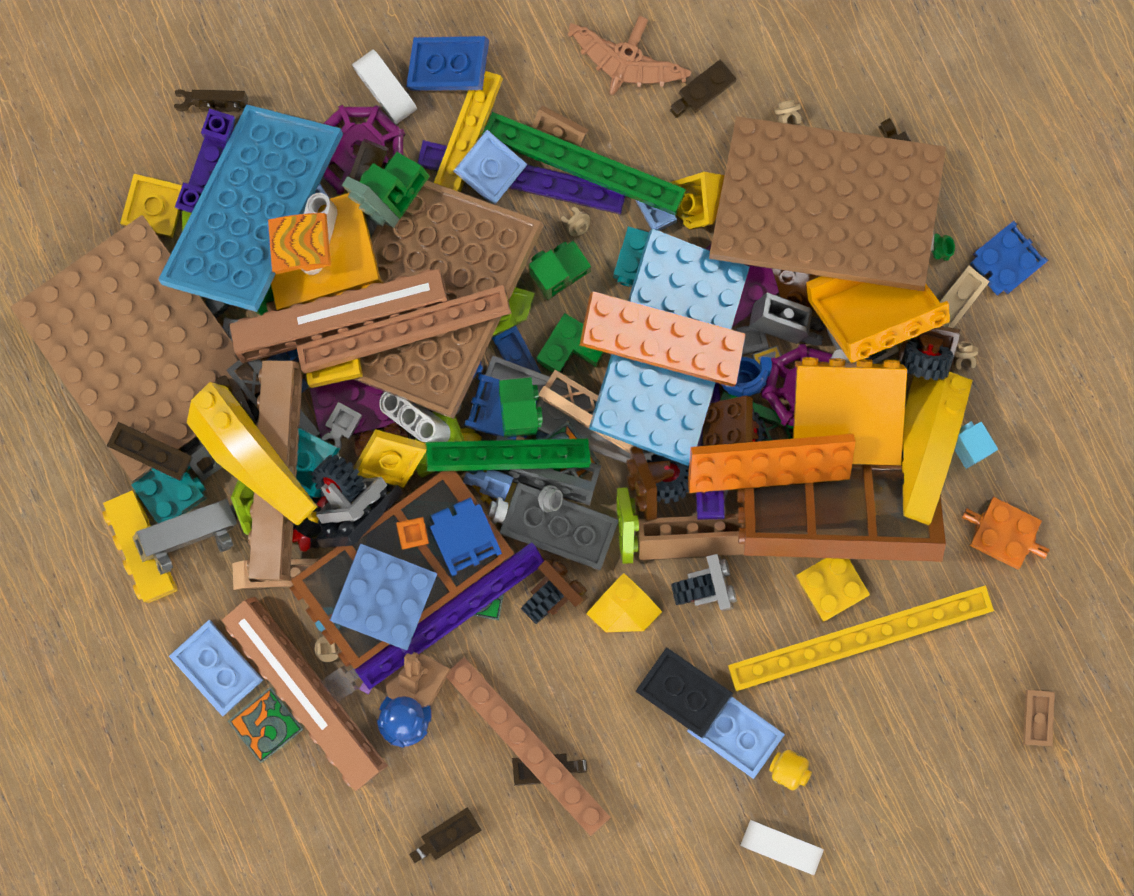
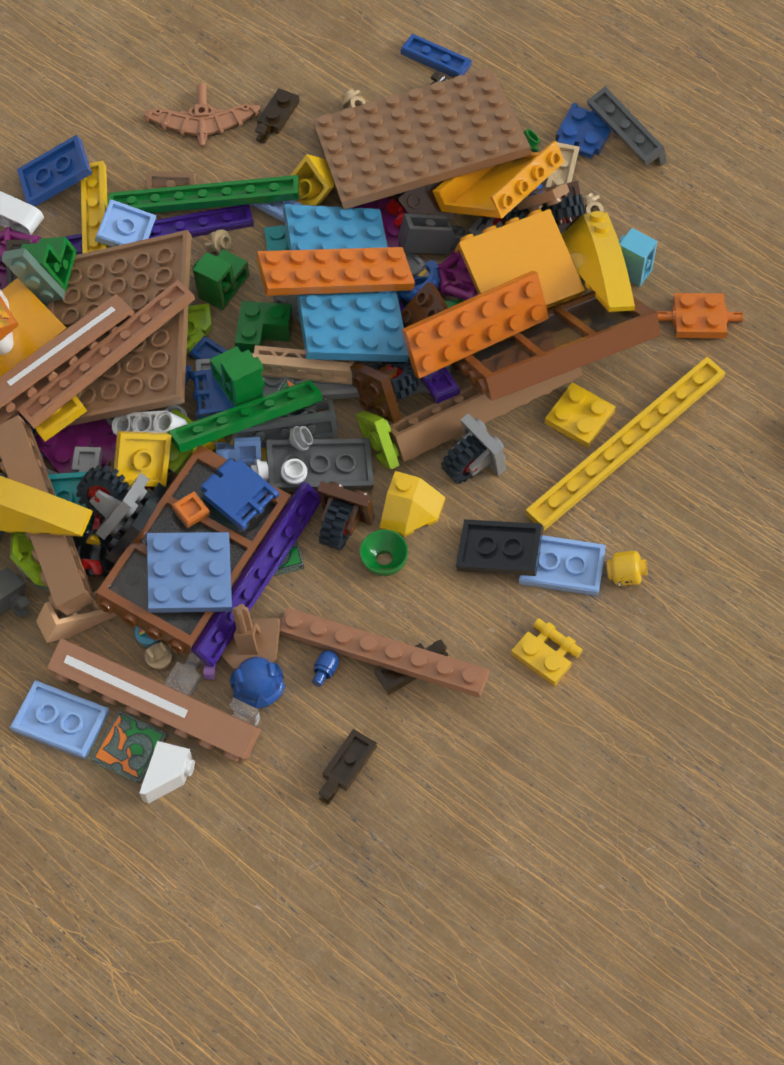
camera: 25 degrees left, 20 degrees down
white beam [740,820,824,875] -> none
none -> white slope [139,741,195,804]
none -> clear tile [229,698,260,726]
none -> white plate [281,459,307,485]
none -> blue cylinder [312,650,339,687]
none -> green piece [360,529,408,576]
none -> red piece [386,198,404,229]
none -> blue tile [401,34,472,78]
none -> yellow plate [511,618,583,687]
none -> medium nougat plate [516,183,570,212]
none -> dark grey fence [587,86,666,166]

